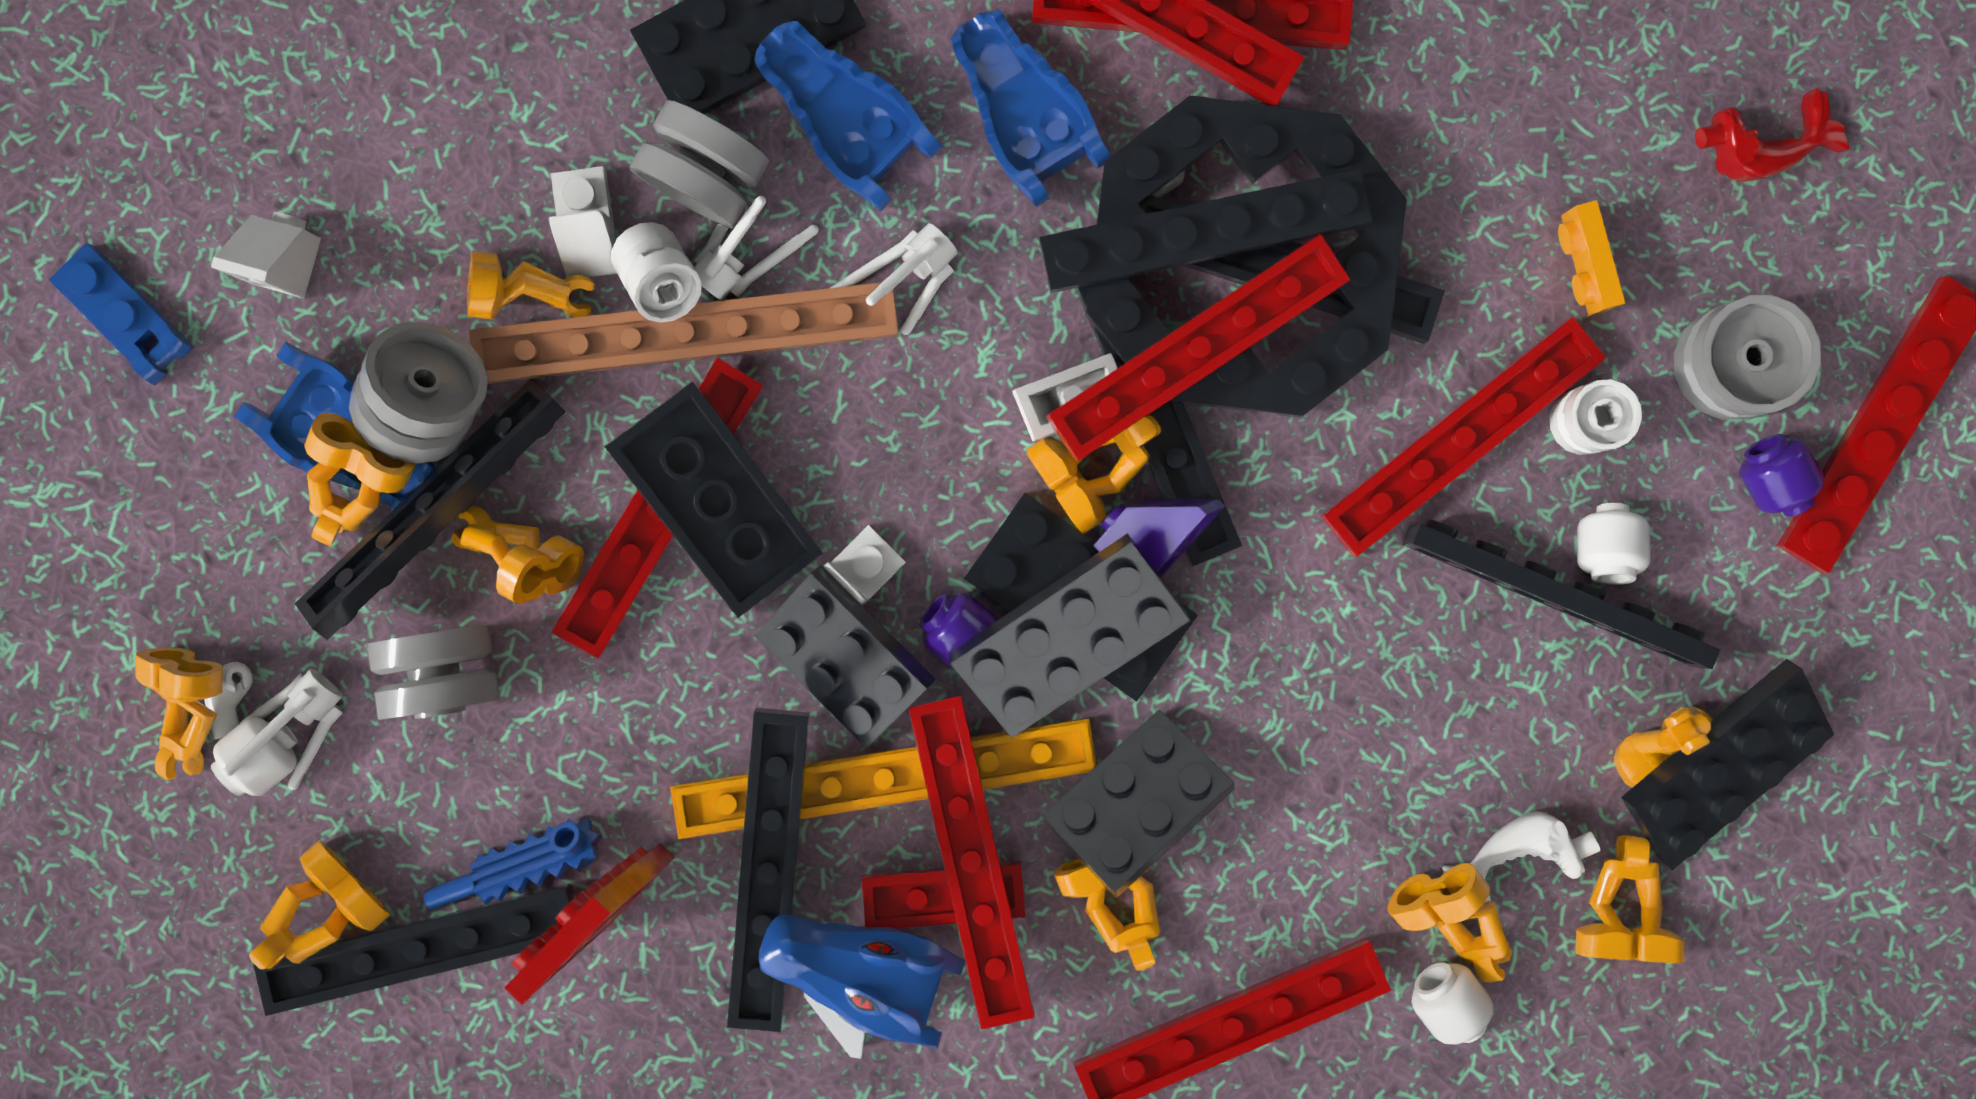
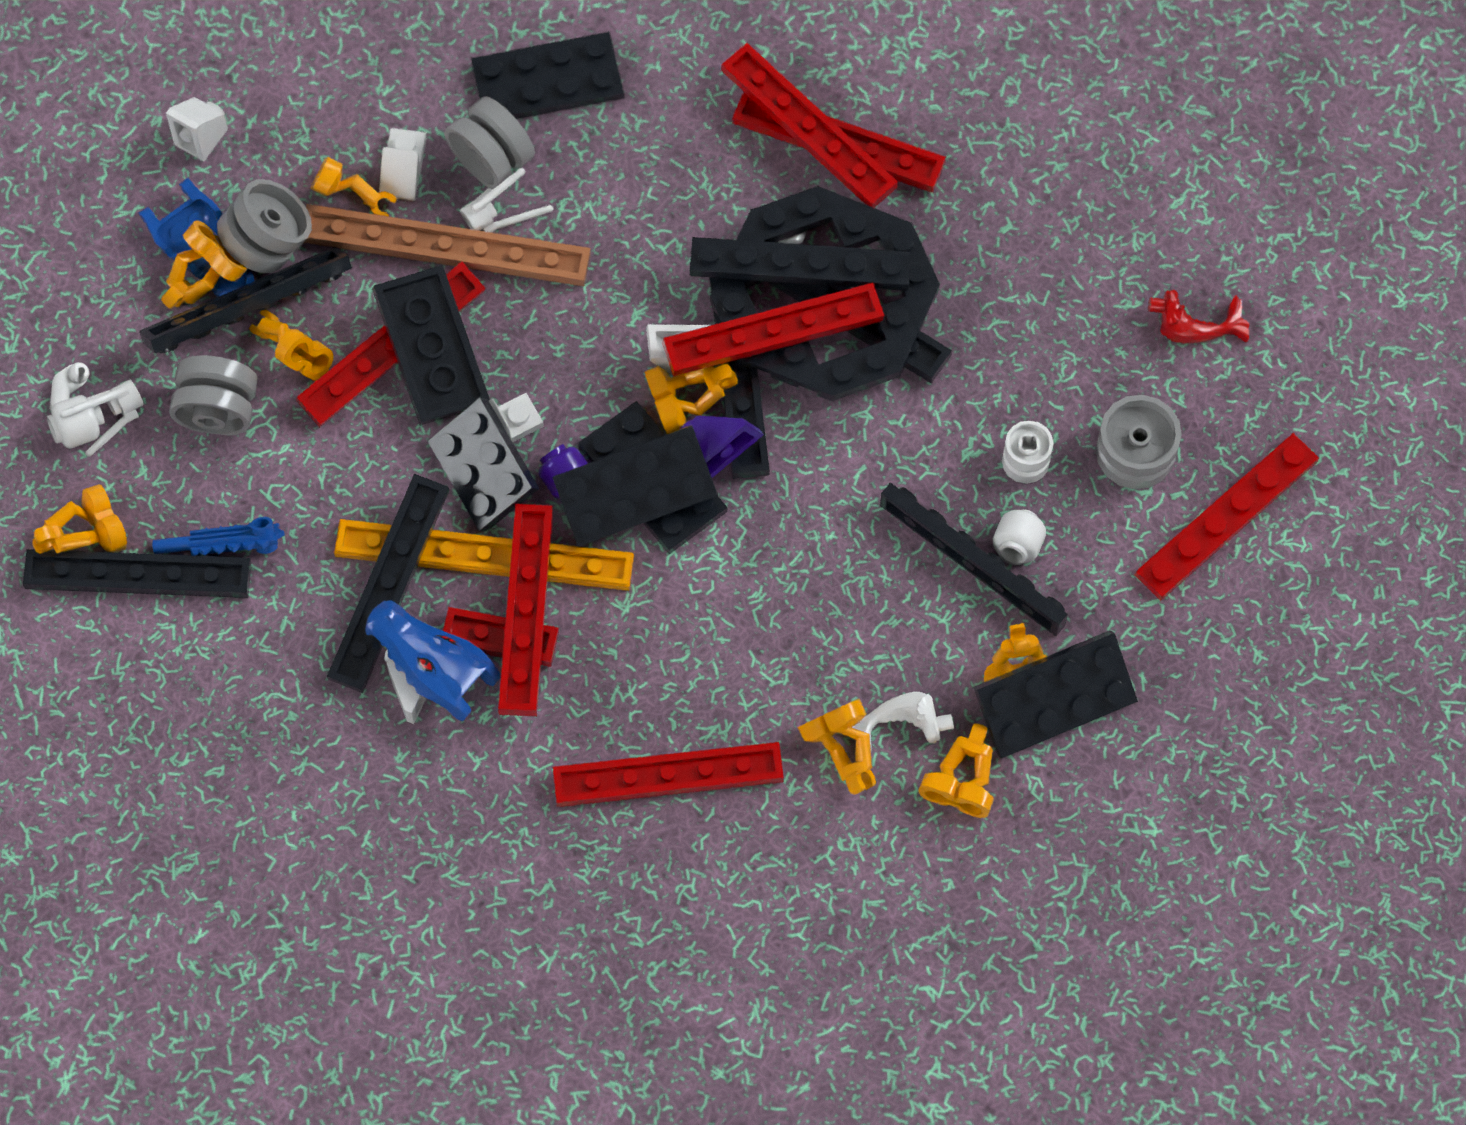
camera: 15 degrees right, 20 degrees down
blue plate [49,243,194,385] -> none
light orange piece [135,647,223,780] -> none
red plate [504,843,675,1005] -> none
white wheel [611,222,702,323] -> none
blue animal [755,21,943,211] -> none
white plant [830,223,958,335] -> none
blue animal [951,9,1112,207] -> none
black plate [1041,709,1235,898] -> none
light orange piece [1054,858,1161,971] -> none
red plate [1320,317,1606,557] -> none
white head [1411,963,1494,1044] -> none
light orange plate [1558,200,1625,316] -> none
dark purple head [1739,434,1825,516] -> none

